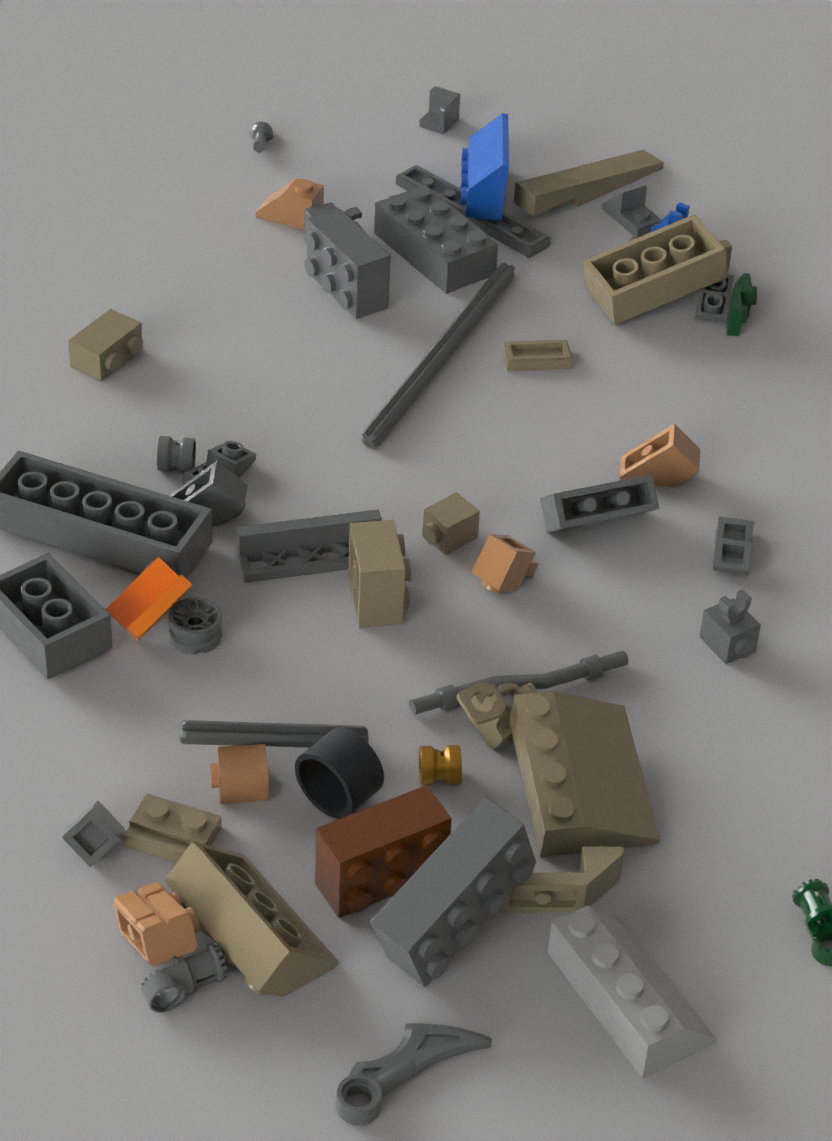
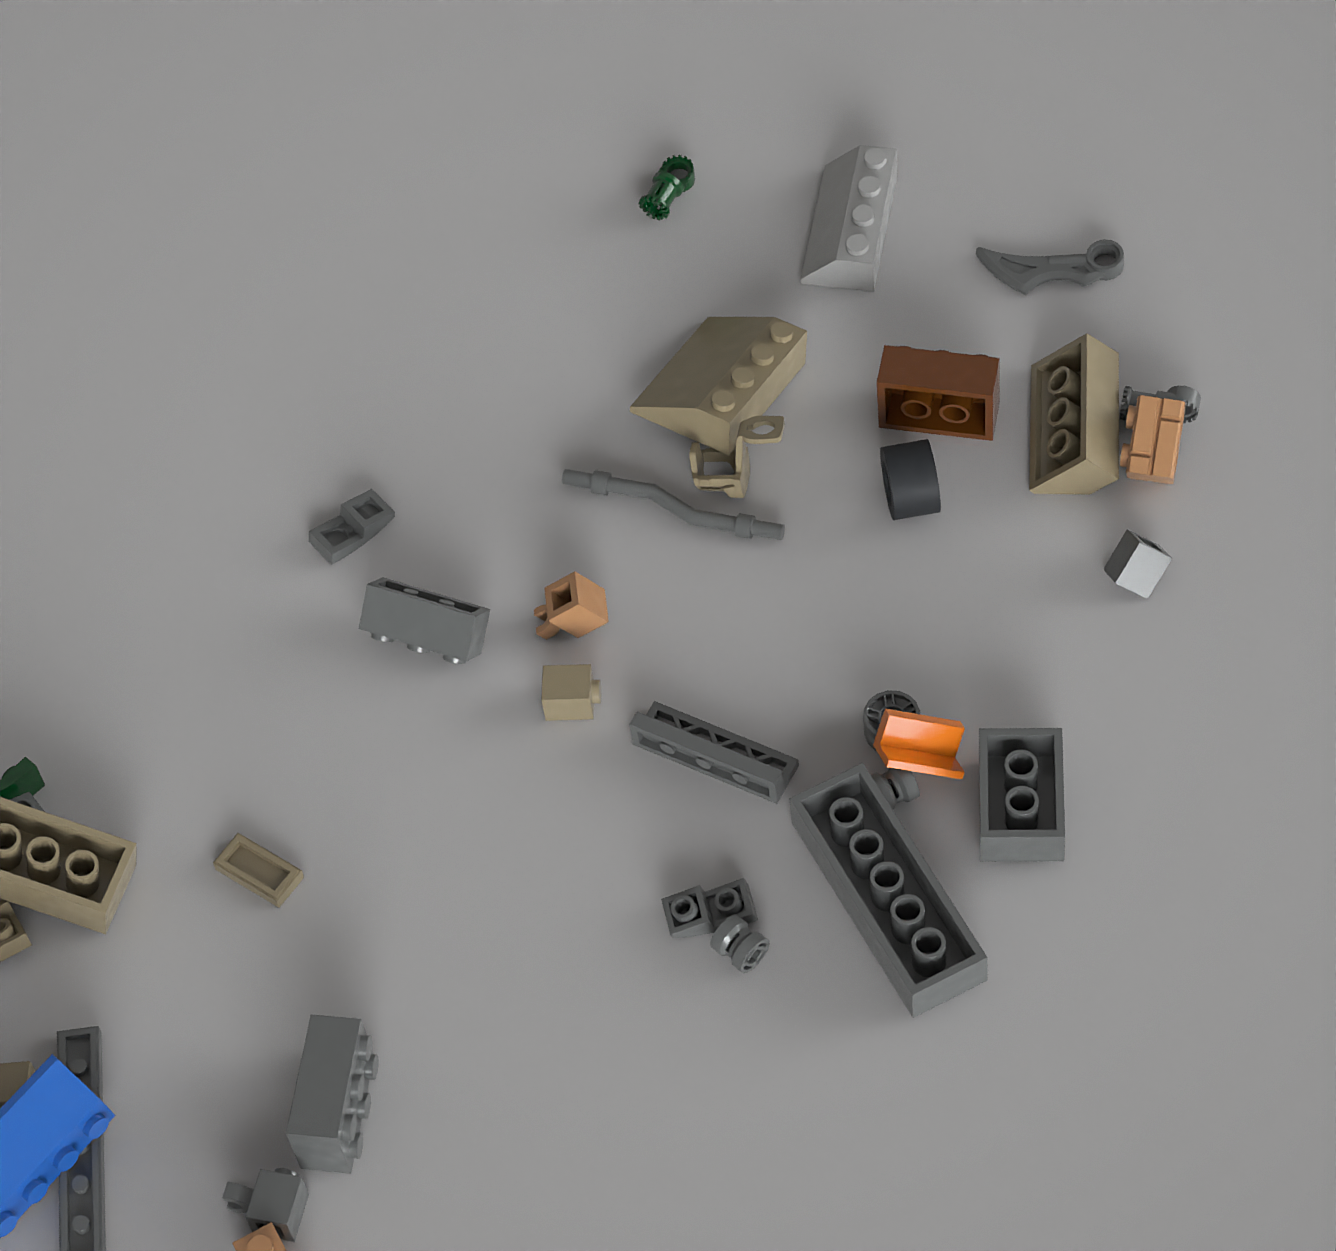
camera: 130 degrees left, 15 degrees up
dark tan brick [68,309,143,381] -> none
dark tan plate [122,793,222,862] -> none
dark grey slope [168,461,248,526] -> none
dark grey axle [178,720,369,748] -> none
medium nougat brick [210,744,269,804] -> none
dark tan brick [348,520,411,628] -> none
dark grey axle [361,262,515,447] -> none
dark grey brick [370,796,537,987] -> none
dark grey brick [374,185,499,294] -> none
pearl gold wheel [419,745,462,785] -> none
dark tan slope [499,846,624,913] -> none
medium nougat slope [619,424,701,487] -> none
dark grey brick [699,589,761,664] -> none

